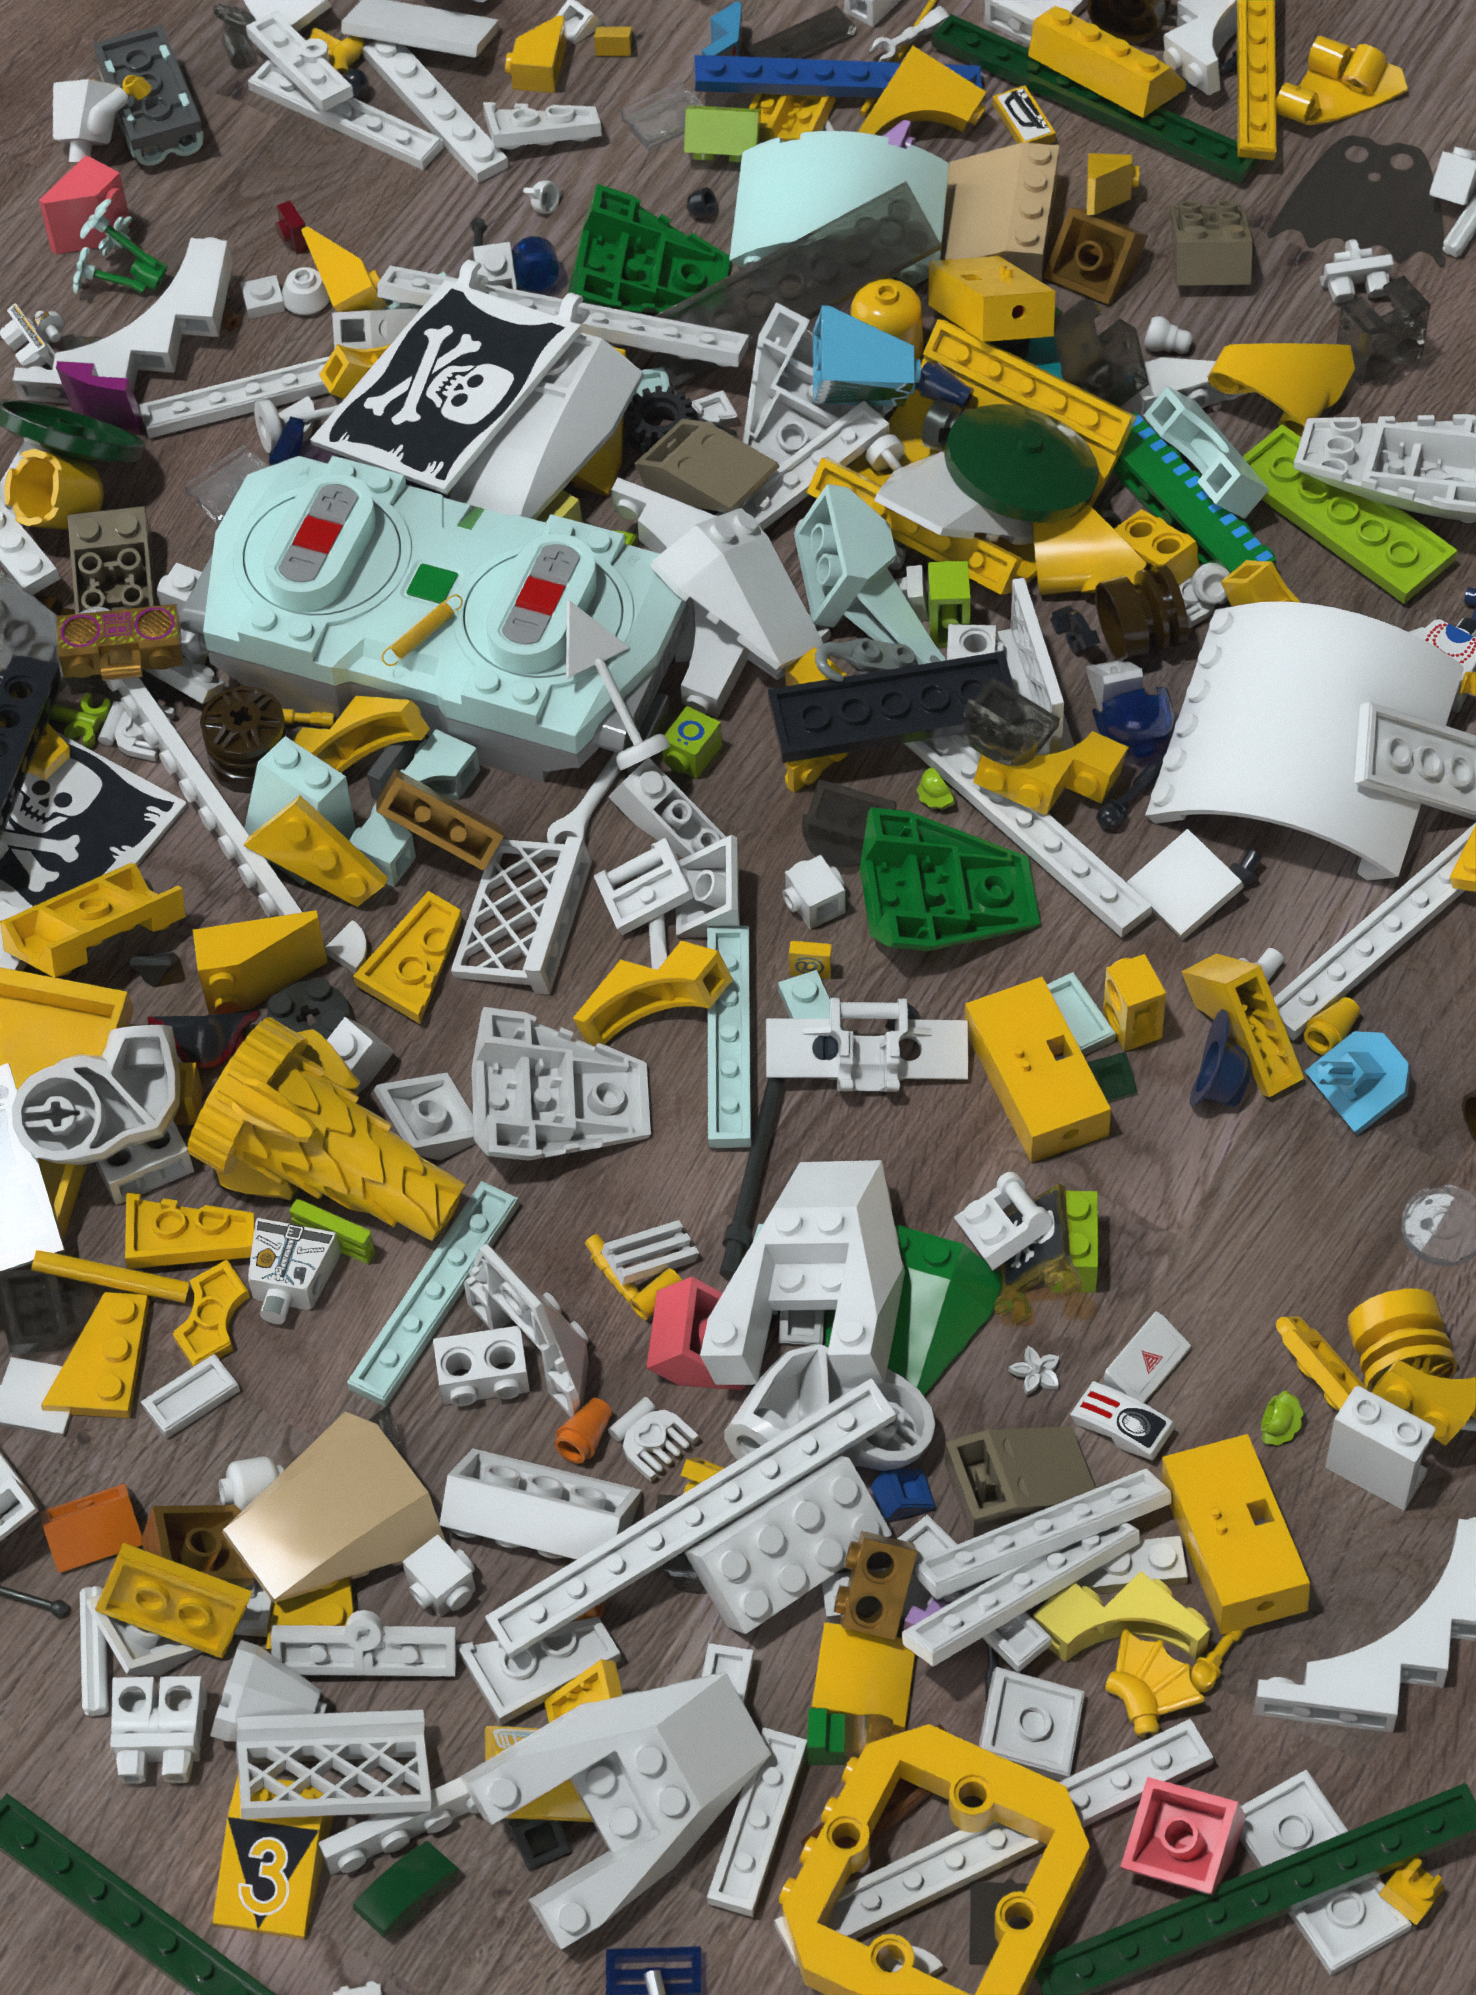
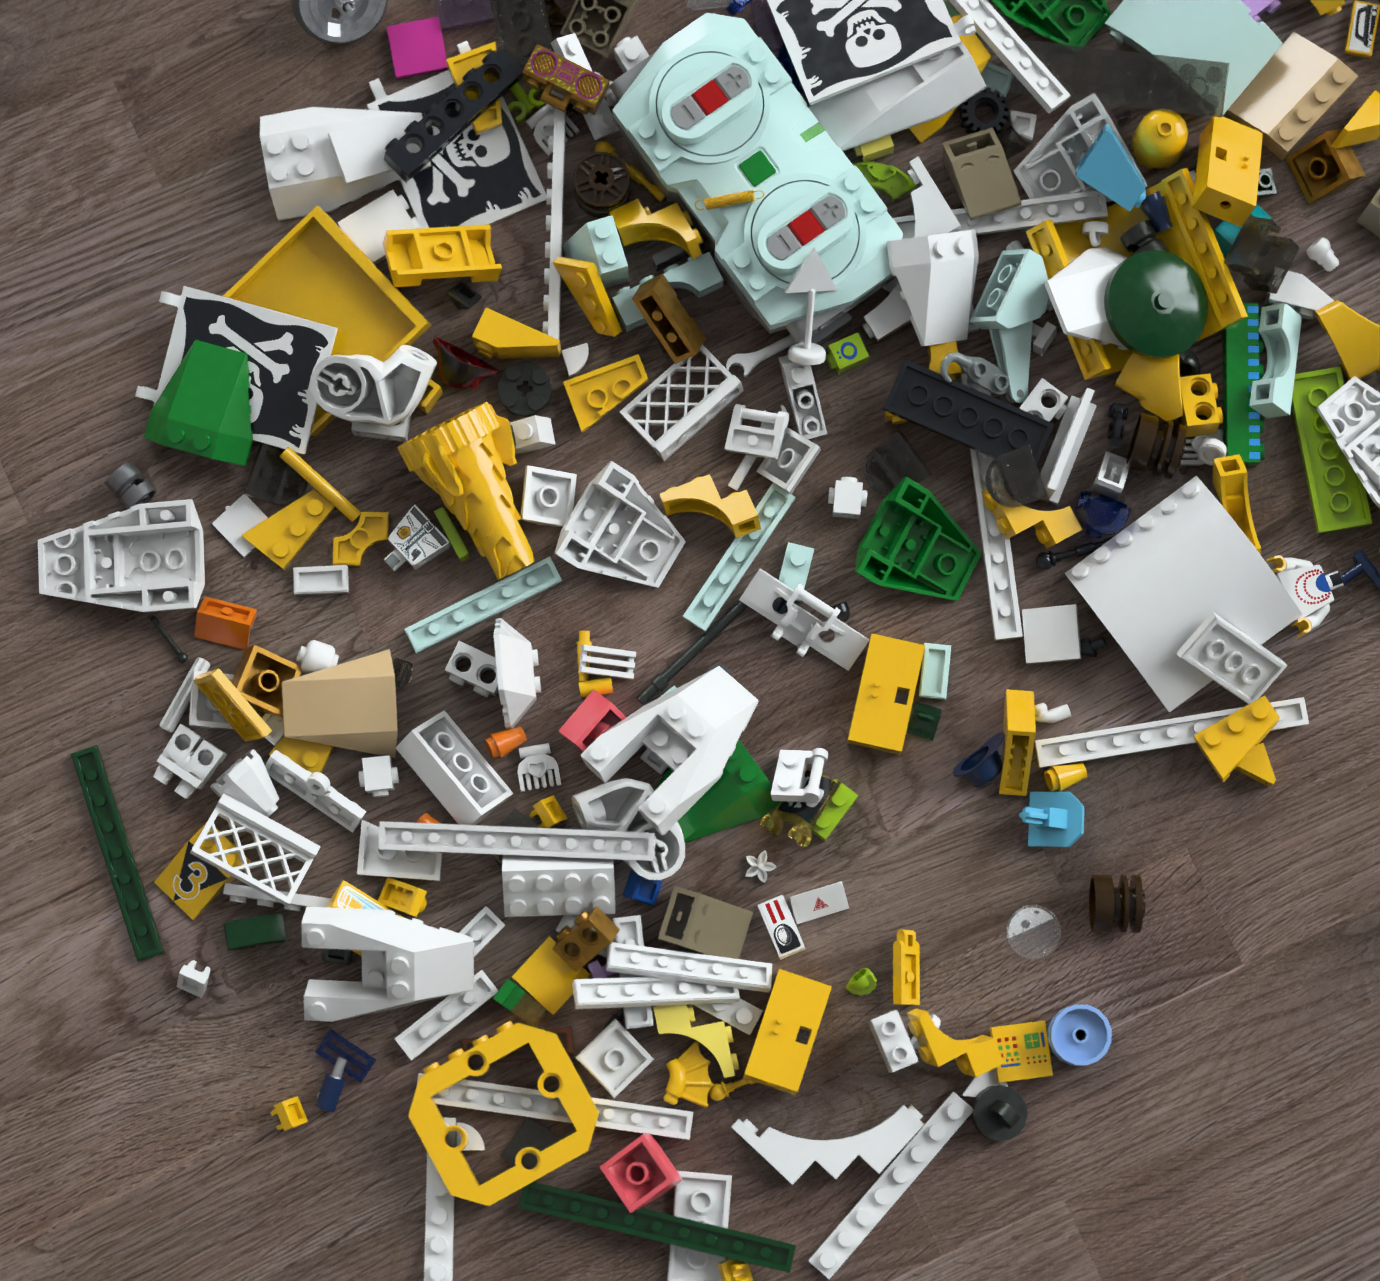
camera: 30 degrees right, 25 degrees up
yellow wing [125,1192,256,1269] -> none
yellow tile [789,941,832,979] -> none
lime piece [917,767,955,810] -> none
lime brick [928,560,971,648] -> none
yellow brick [1103,954,1166,1052] -> none
yellow wheel [1347,1288,1458,1392] -> none

